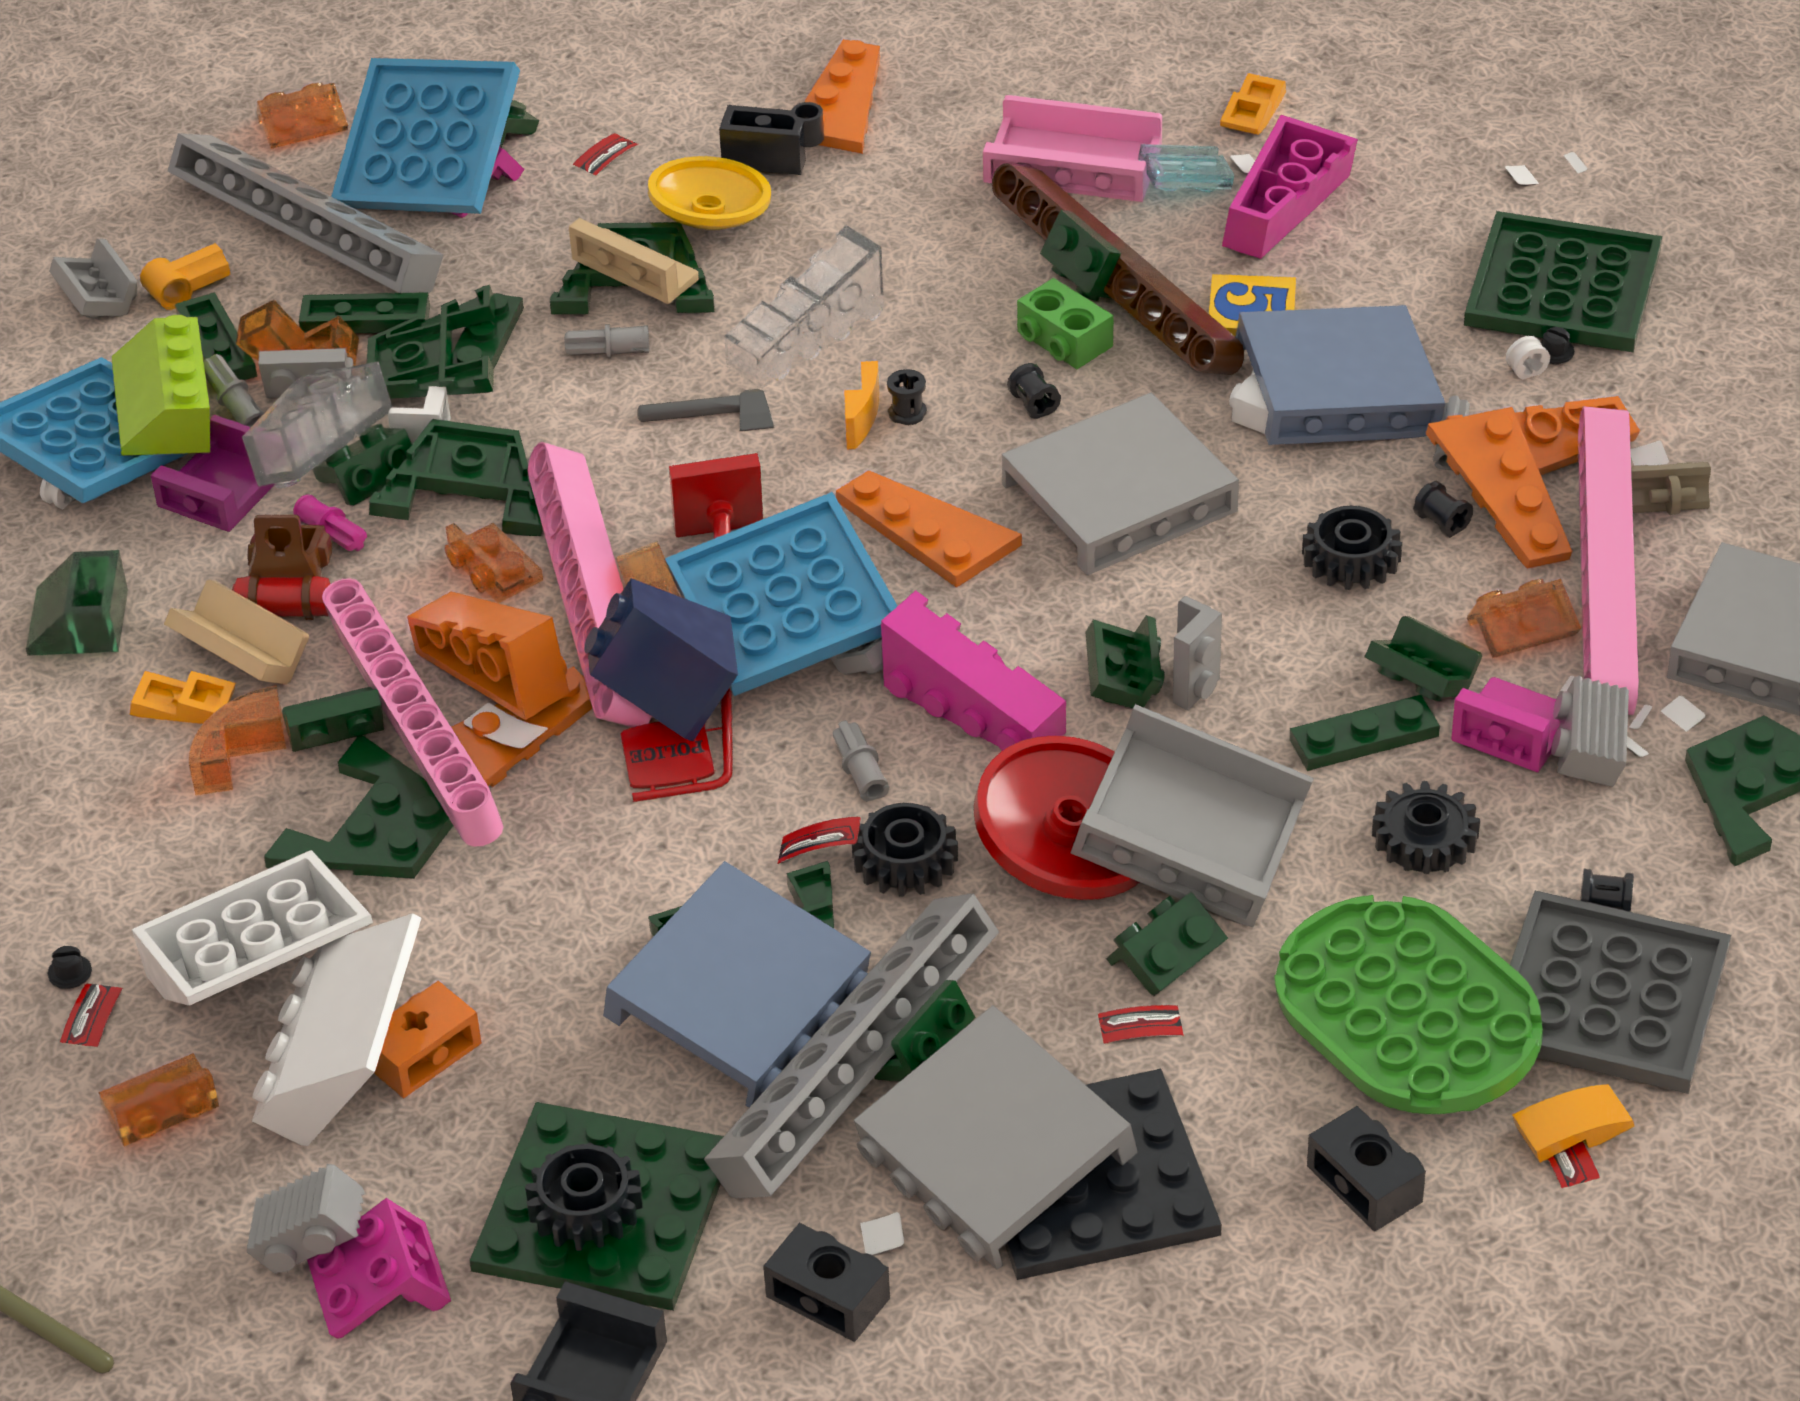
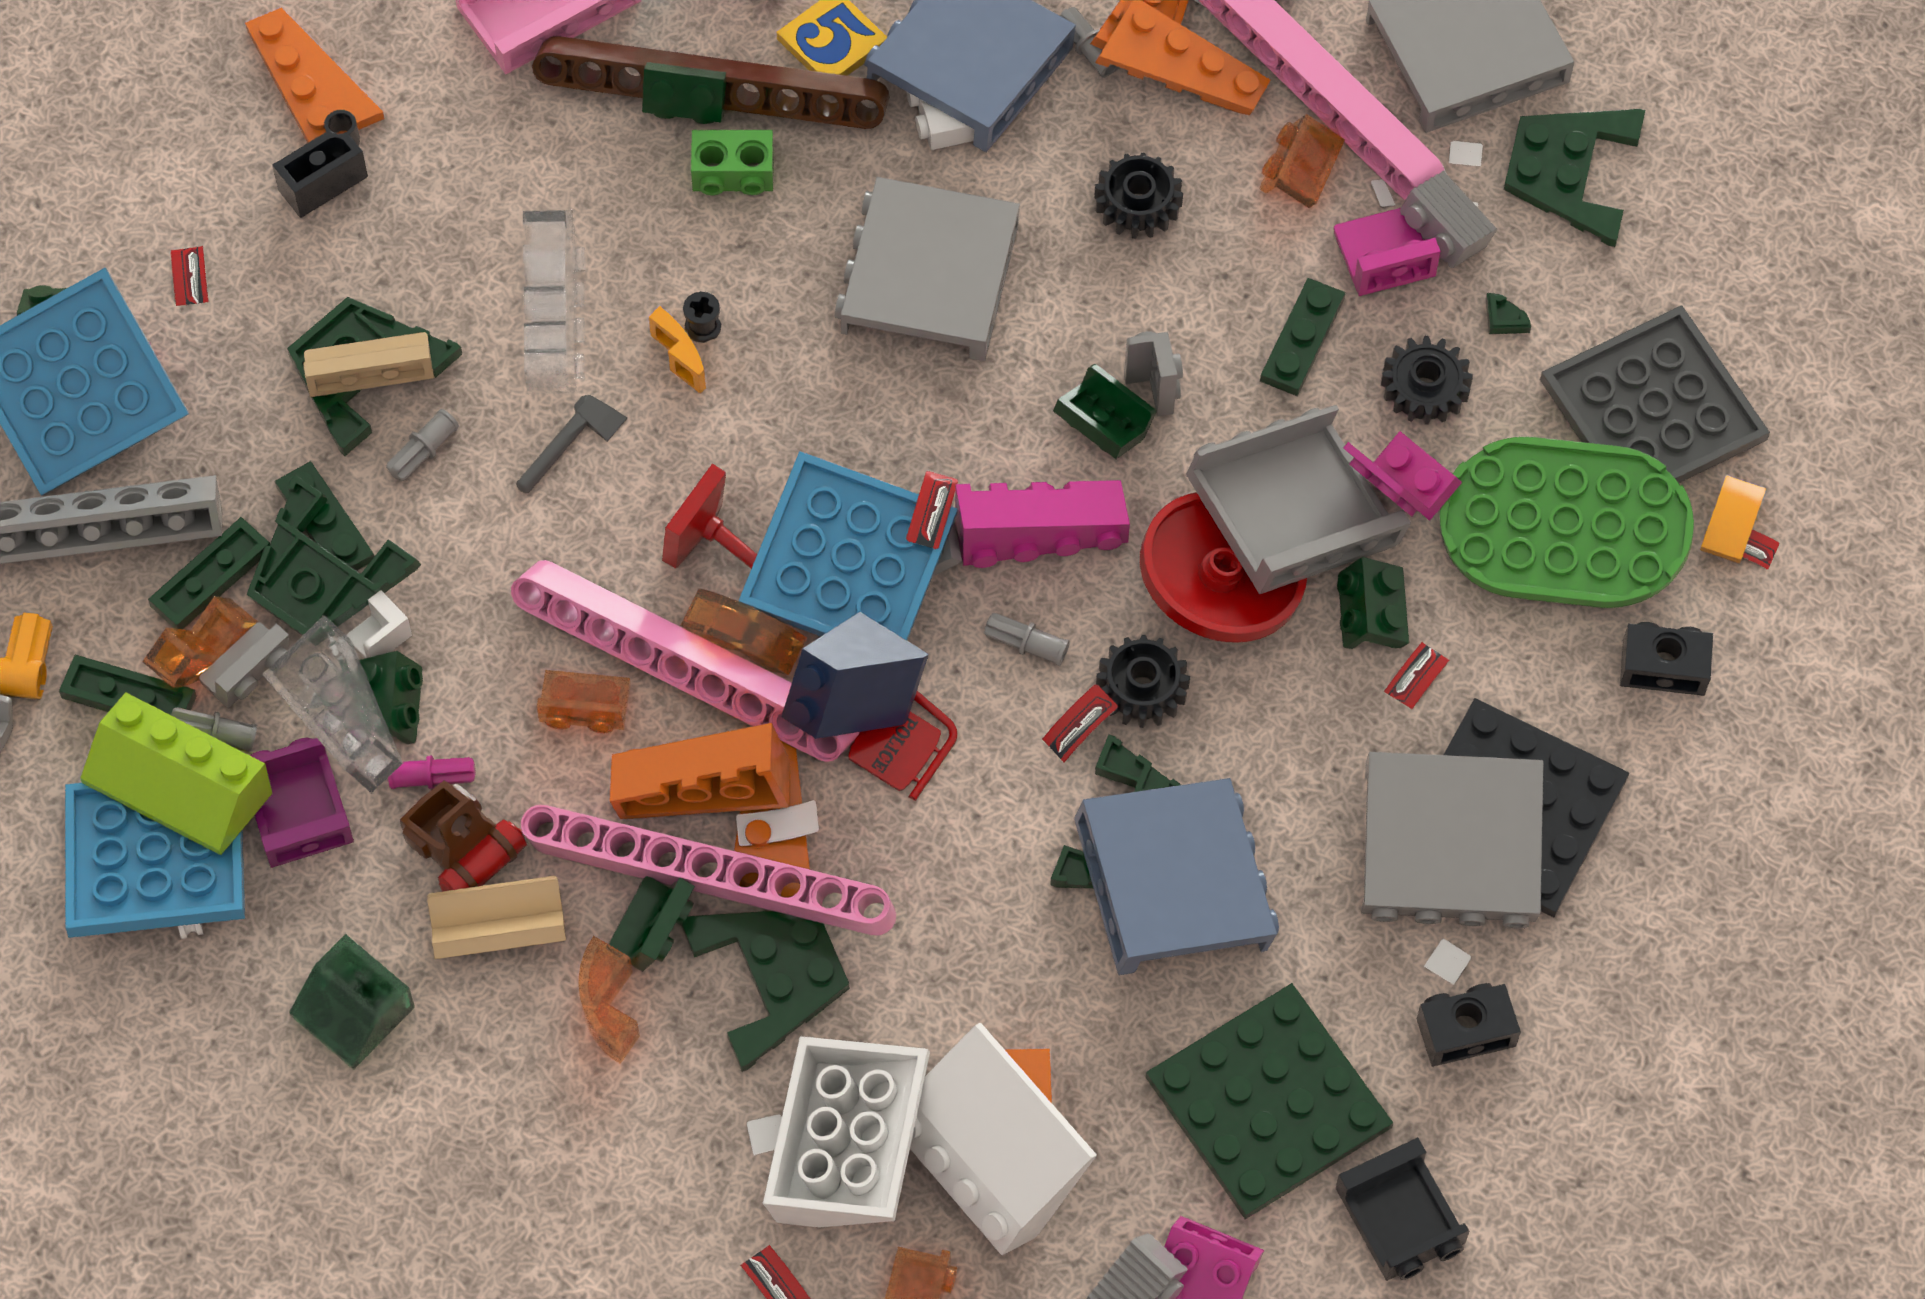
camera: 50 degrees left, 20 degrees up
black piece [47,946,92,989] -> none
light orange slope [130,671,236,724] -> none
dark green wing [369,419,542,536] -> none
black gear [525,1143,643,1251] -> none
yellow dish [648,156,771,230] -> none
light grey brick [704,893,999,1199] -> none
orange wing [836,470,1022,588] -> none
dark green bracket [874,980,976,1082] -> none
black bush [1007,363,1061,419] -> none
dark green bracket [1364,616,1482,701] -> none
black bush [1413,480,1474,538] -> none
black bush [1580,868,1634,912] -> none
none -> sticker [906,471,958,549]
none -> dark pink bracket [1343,431,1462,521]
none -> dark green tile [1486,293,1531,334]

